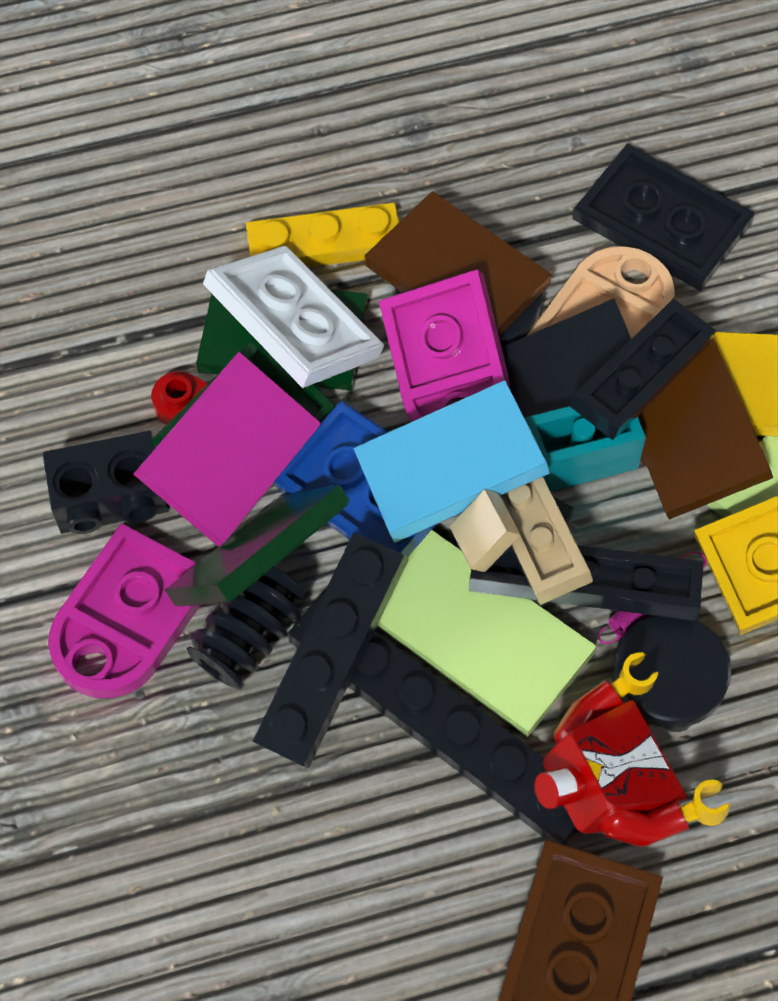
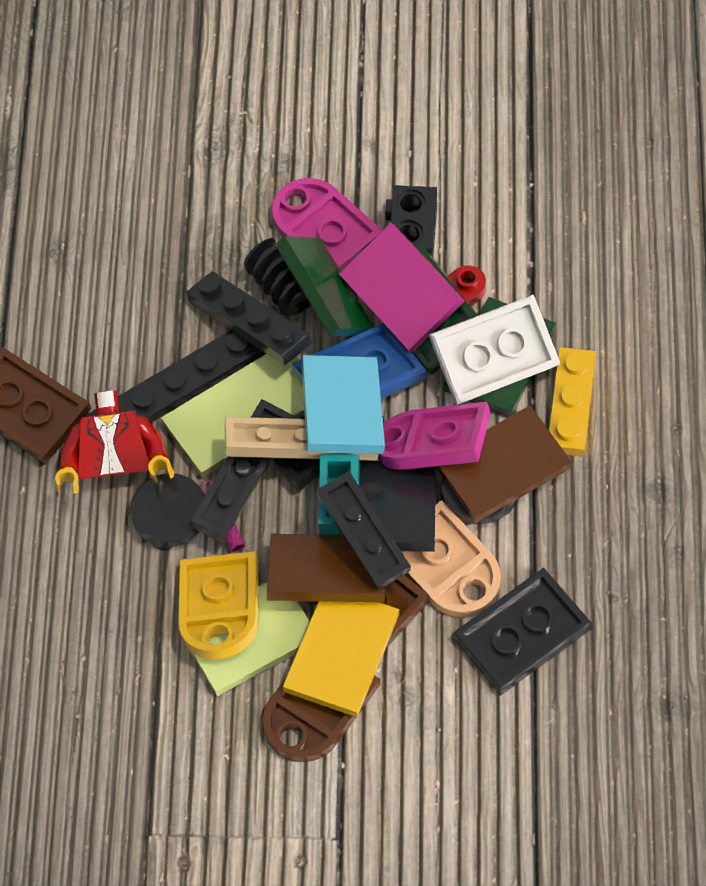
camera: 110 degrees right, 0 degrees up
tan tile [449,489,521,572] -> none

